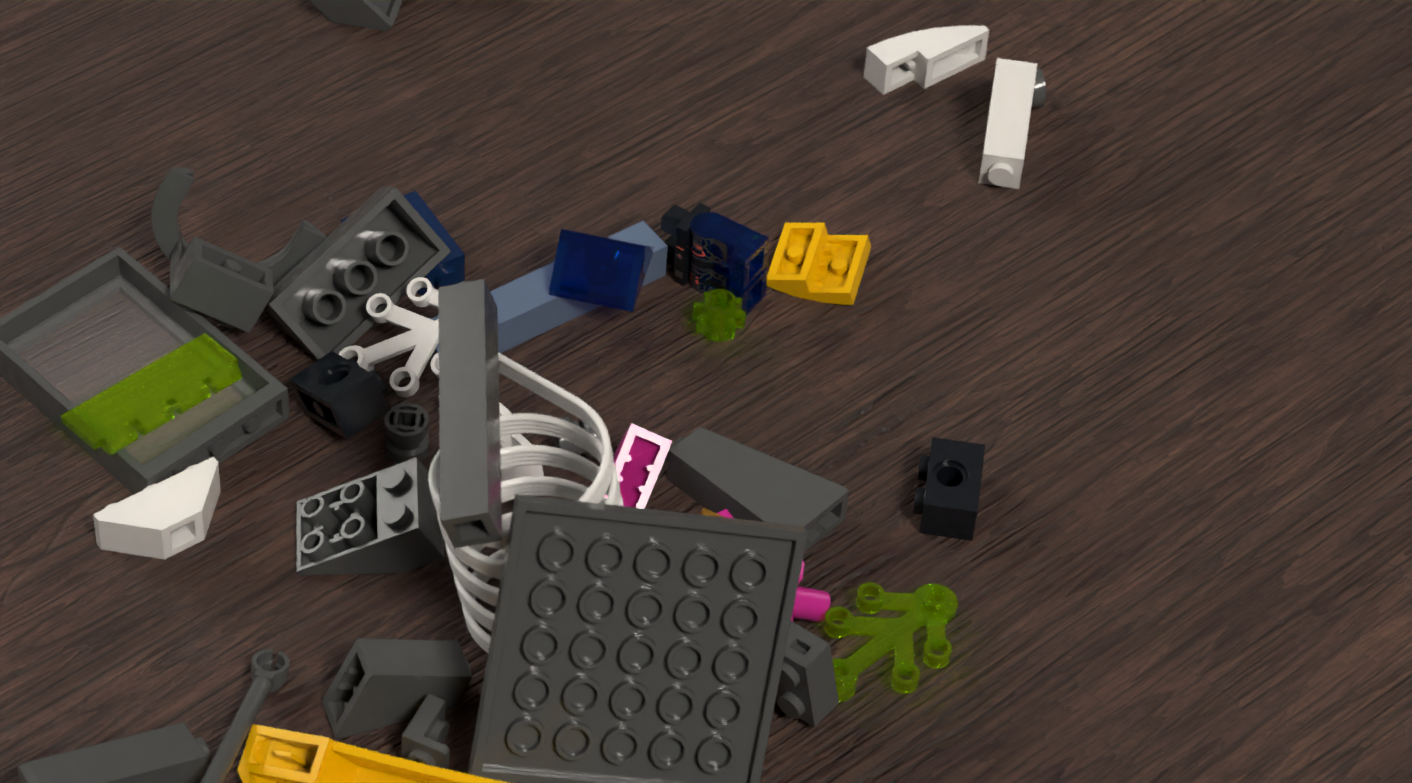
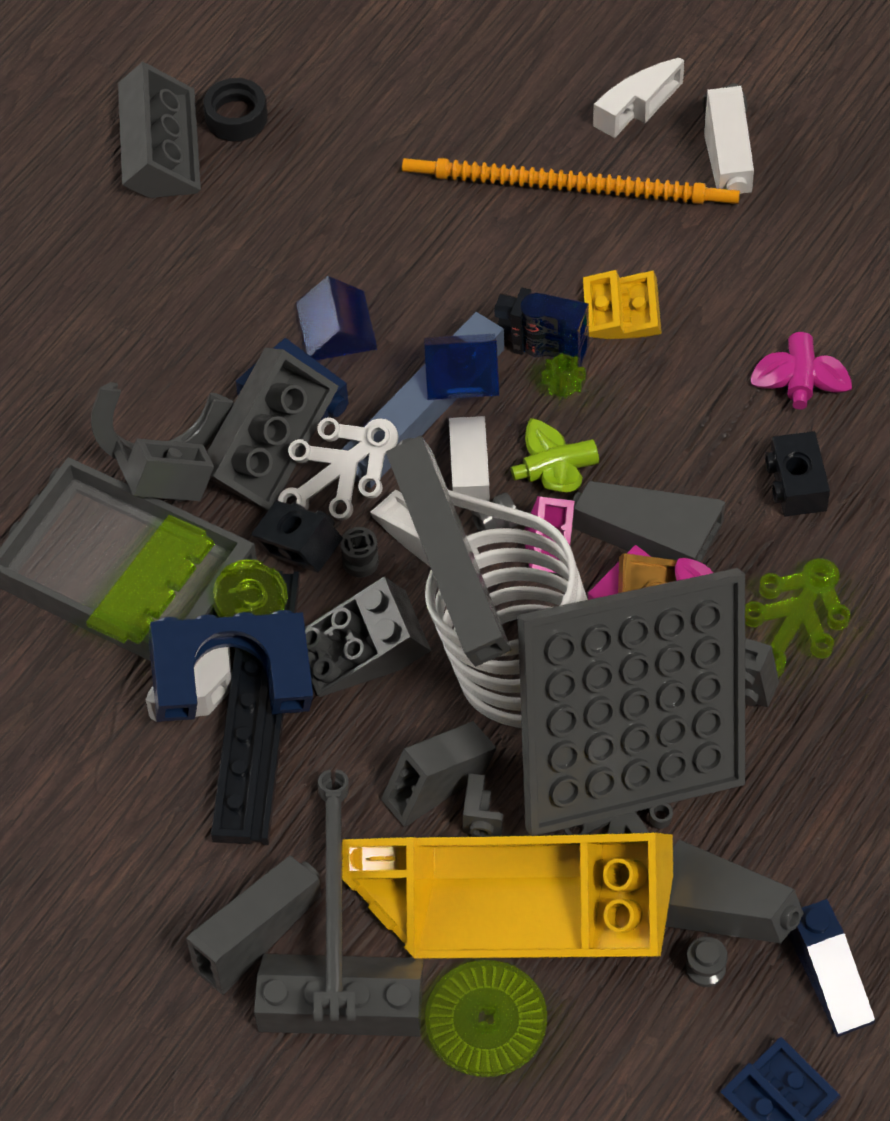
camera: 10 degrees left, 10 degrees up
none -> dark blue arch [149,610,313,722]
none -> black plate [211,570,300,845]
none -> clear neon green tile [212,559,288,617]
none -> clear blue slope [296,276,377,360]
none -> light orange hose [402,158,740,204]
none -> white slope [449,416,490,502]
none -> lime plant [511,418,599,492]
none -> dark pink plant [751,332,852,410]

